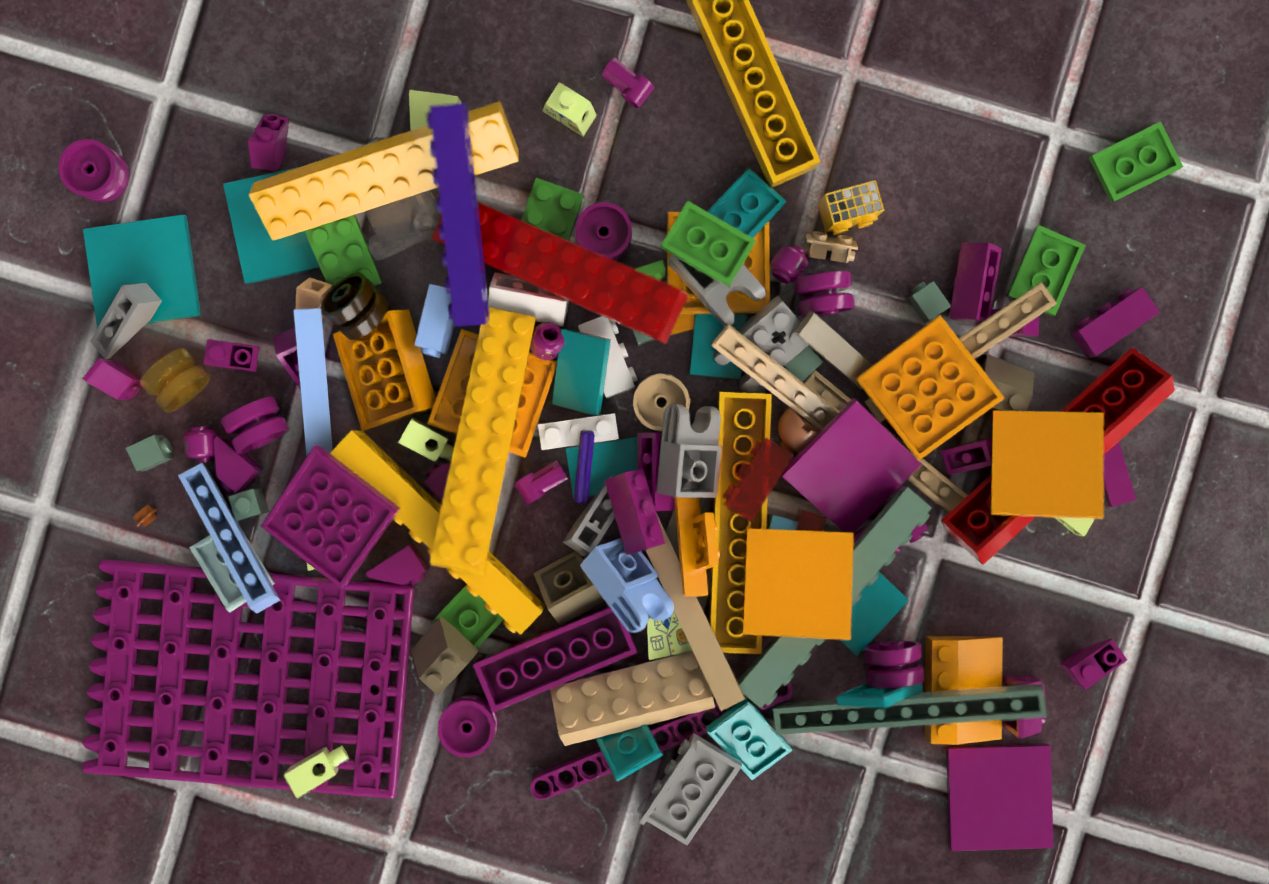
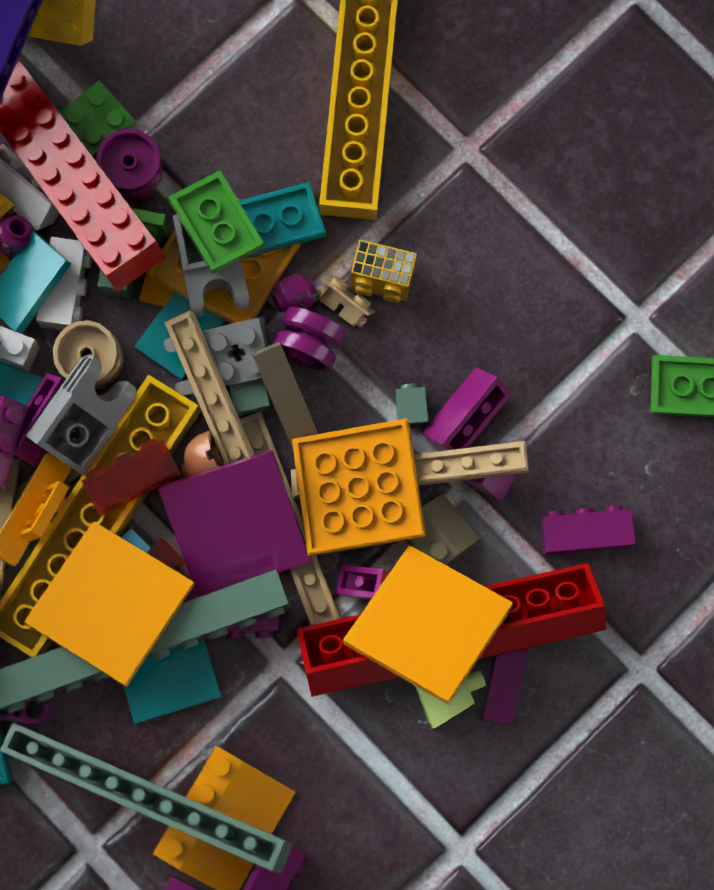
camera: 25 degrees right, 10 degrees down
yellowish green torso [542,83,597,137] -> none
magenta piece [601,58,655,109] -> none
teal tile [837,683,923,708] -> none
magenta wheel [863,641,925,688] -> none
bright green plate [1006,225,1086,317] -> none
magenta slope [1060,638,1127,690] -> none

